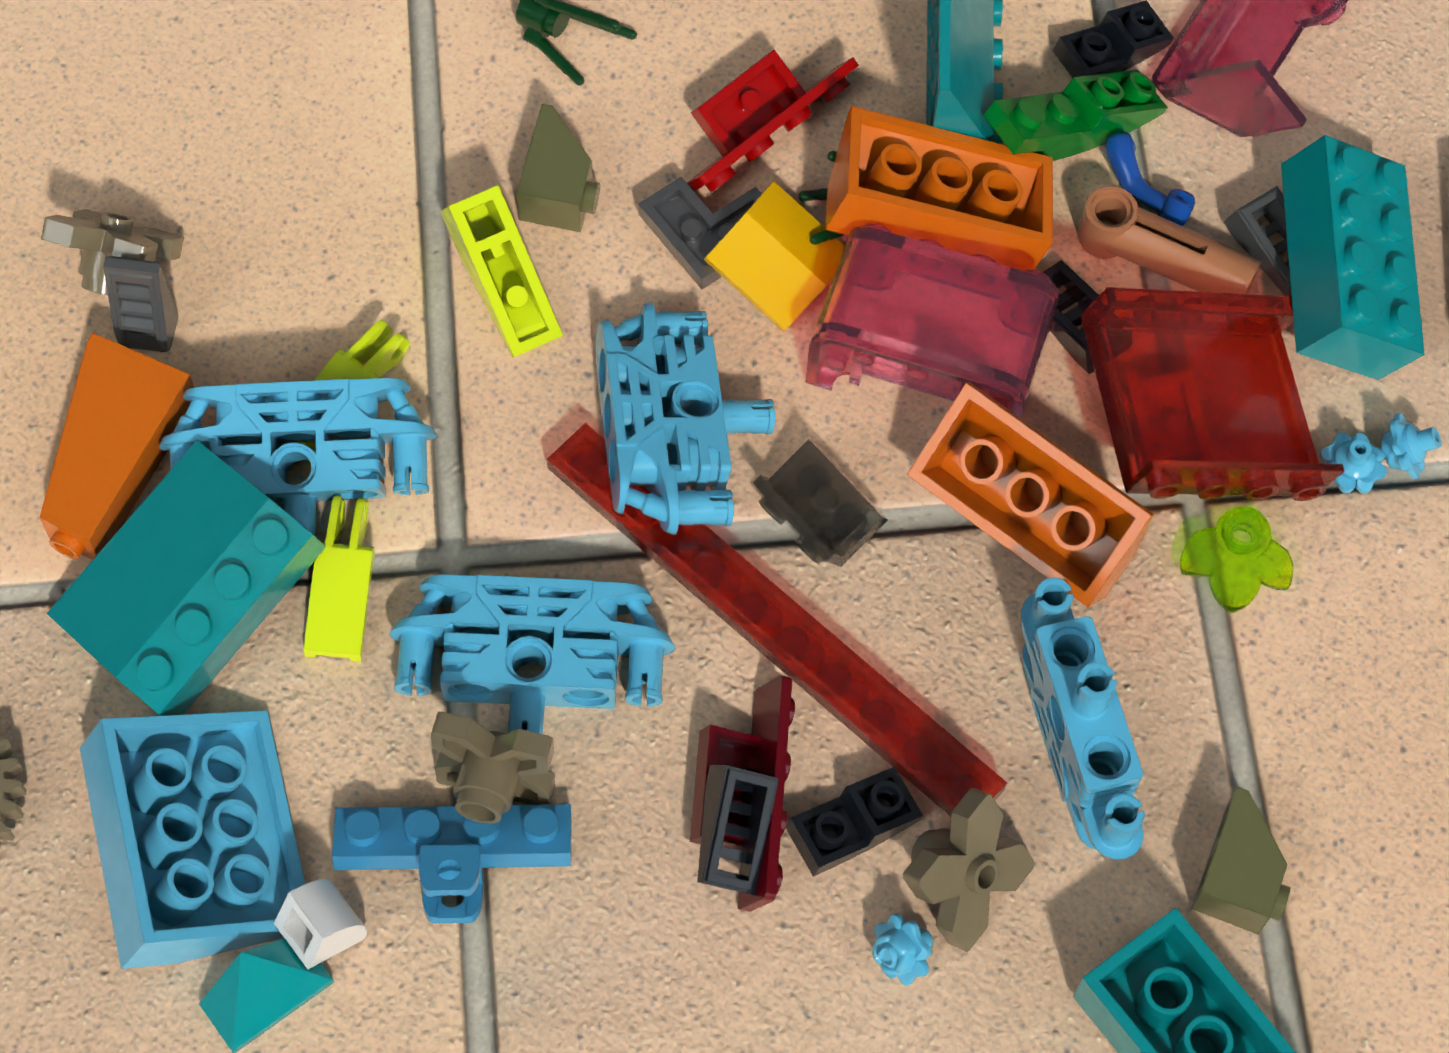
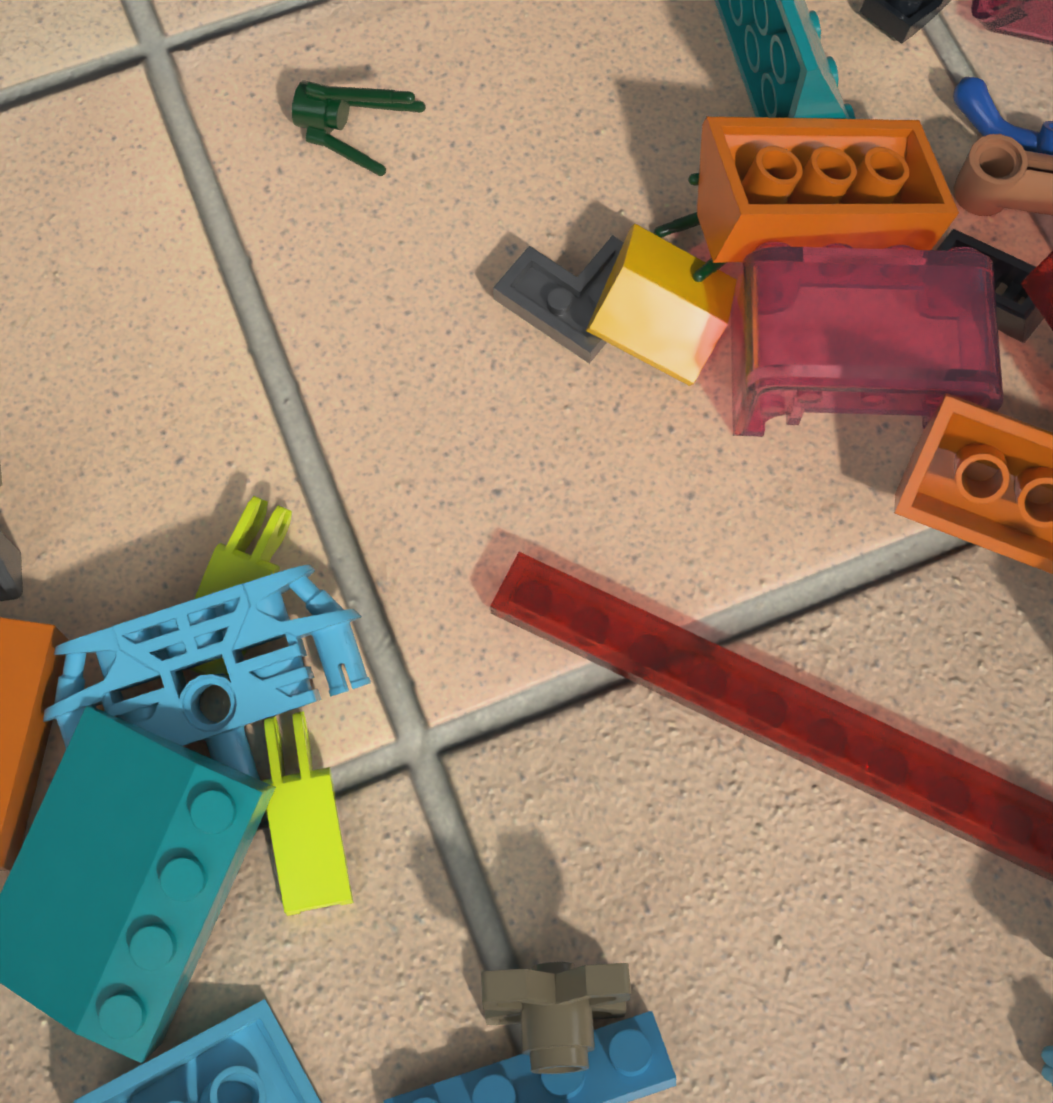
camera: 15 degrees left, 5 degrees up
medium azure piece [389,575,675,734] -> none
neon yellow slope [440,185,563,357] -> none
olive slope [516,104,600,232] -> none
medium azure piece [596,301,775,535] -> none
red bracket [687,49,859,192] -> none
dark red bracket [690,675,795,912] -> none
black slope [697,765,779,895] -> none
clear smoke bracket [753,439,888,567] -> none
black slope [785,766,923,877] -> none
green slope [983,70,1168,161] -> none

